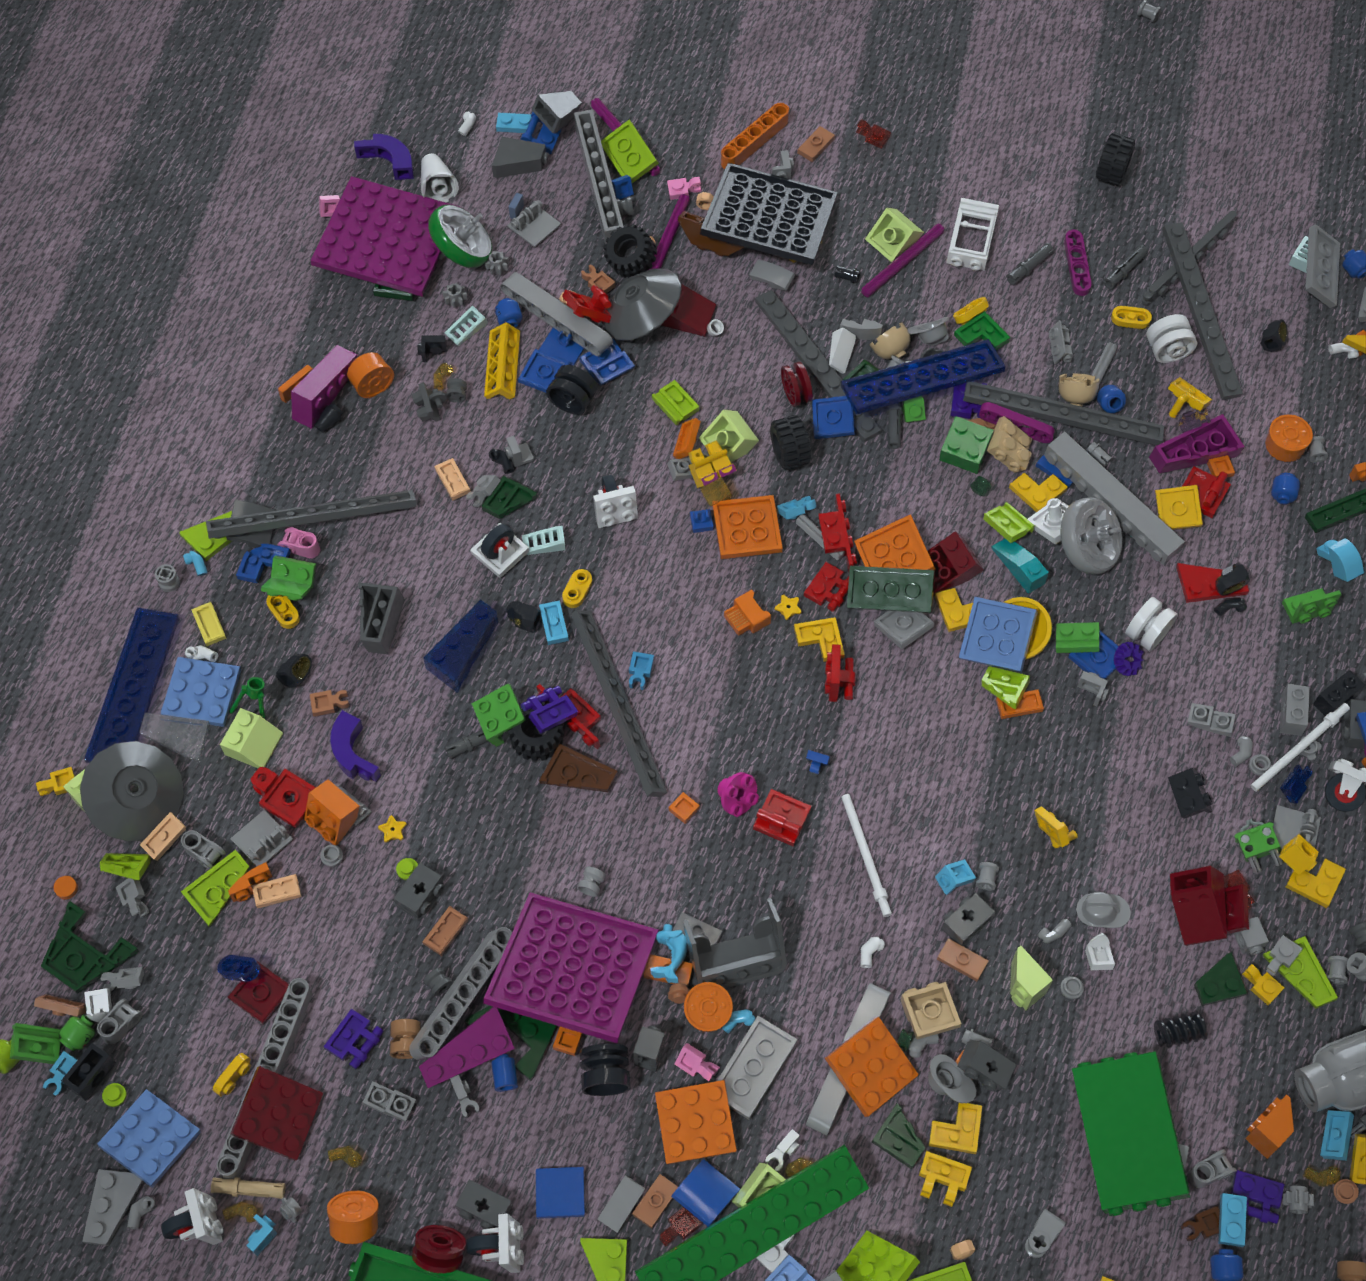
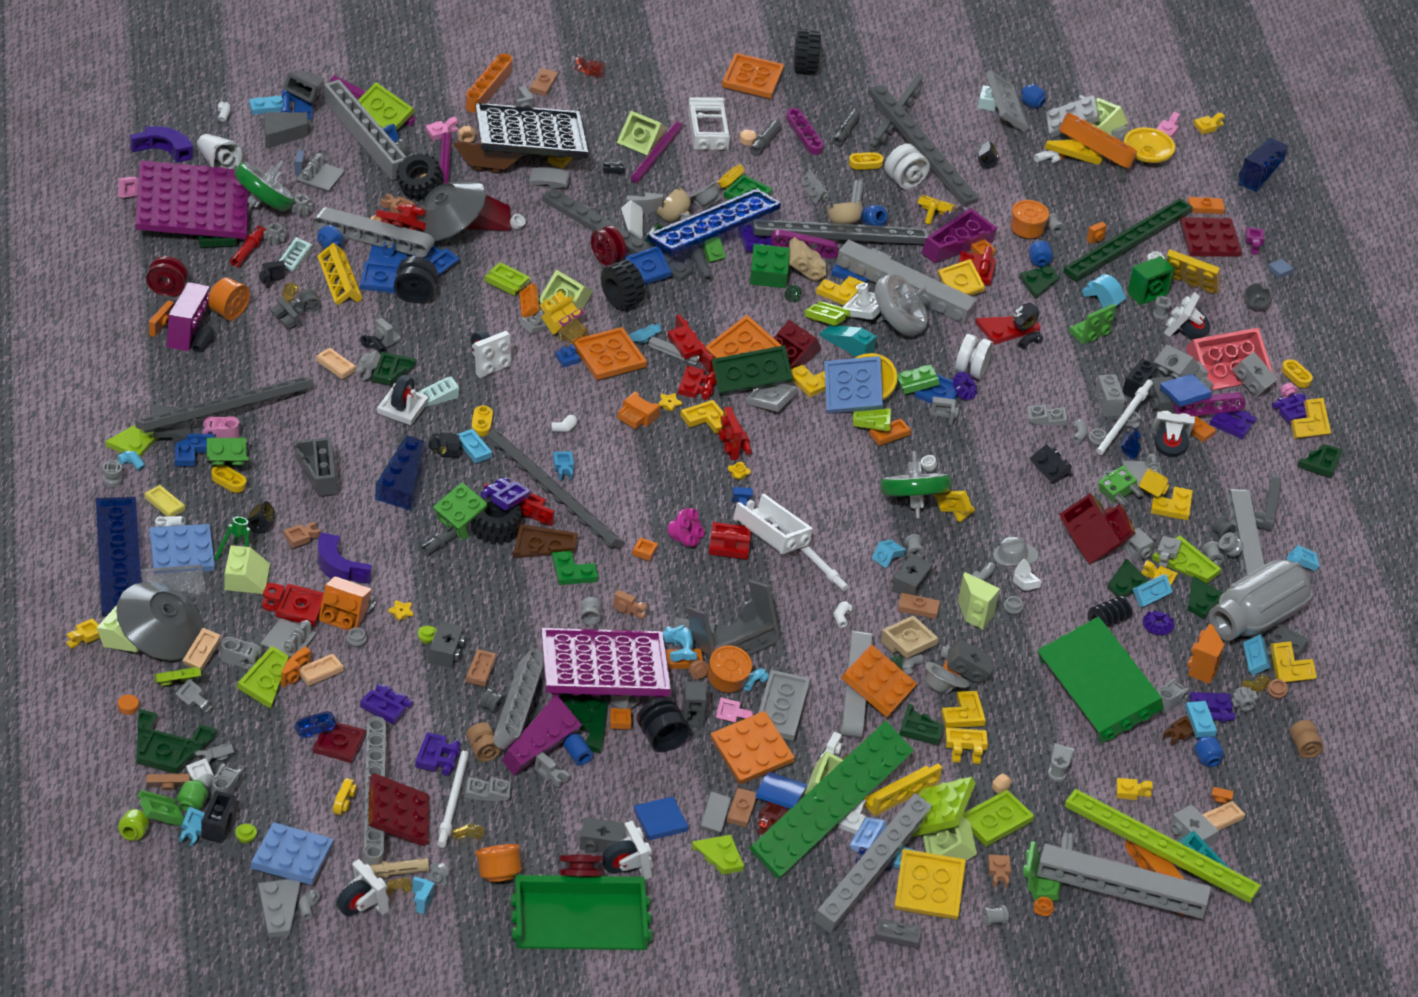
camera: 25 degrees left, 20 degrees down
none -> dark red wheel [146,256,188,297]
none -> red pin [230,226,266,268]
none -> dark purple plate [360,684,414,725]
none -> white bar [437,751,469,848]
none -> white arm [552,415,577,432]
none -> green plate [552,551,598,585]
none -> nougat plate [613,590,647,619]
none -> orange plate [722,53,784,99]
none -> yellow plate [728,462,751,480]
none -> white door [733,494,813,554]
none -> light nougat tile [739,130,757,145]
none -> yellow fence [864,763,942,816]
none -> green wheel [880,451,952,519]
none -> white hinge [921,455,937,472]
none -> dark green wing [1019,265,1059,299]
none -> medium azure plate [1133,574,1173,607]
none -> dark purple gear [1143,609,1174,635]
none -> dark green wing [1187,576,1223,619]

